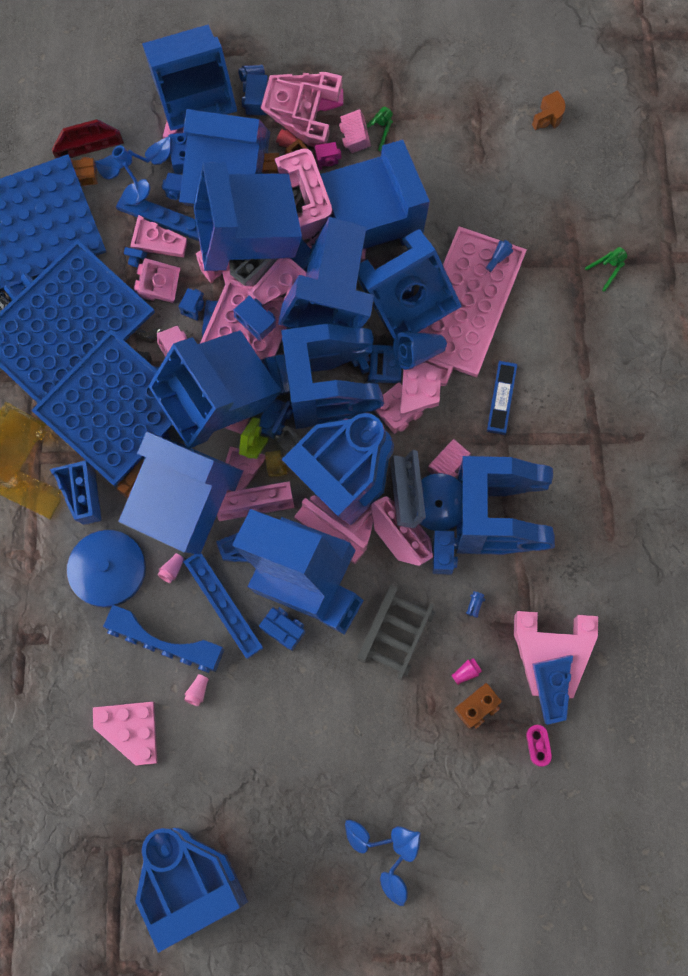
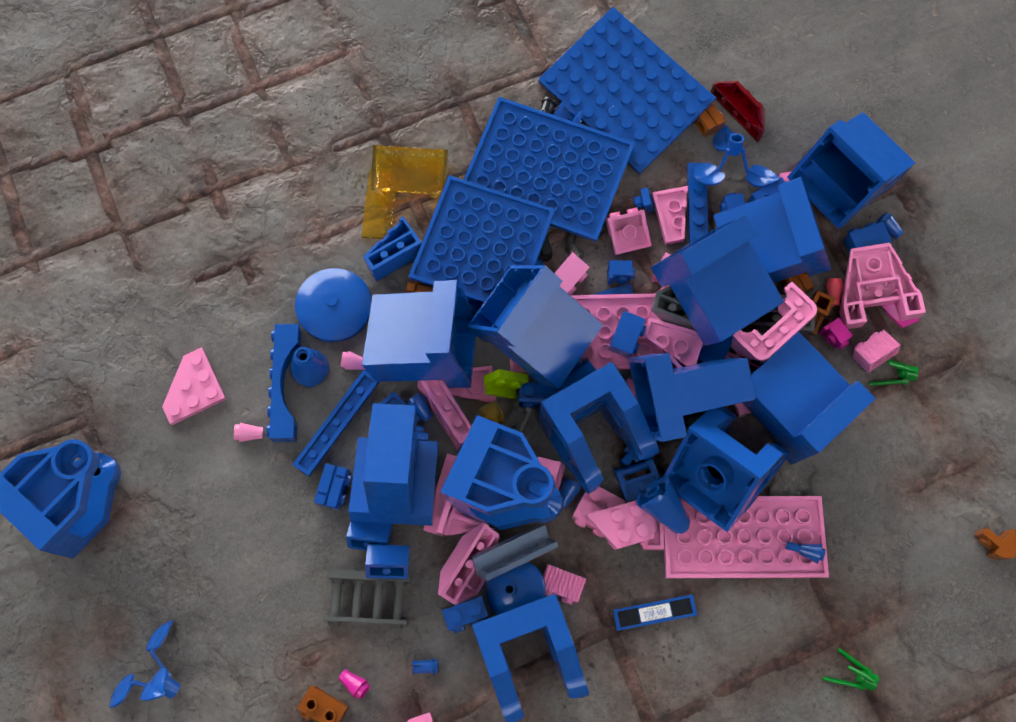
camera: 60 degrees right, 0 degrees up
none -> blue cone [290,347,330,388]
none -> blue brick [365,545,410,579]
none -> blue cone [407,392,434,423]

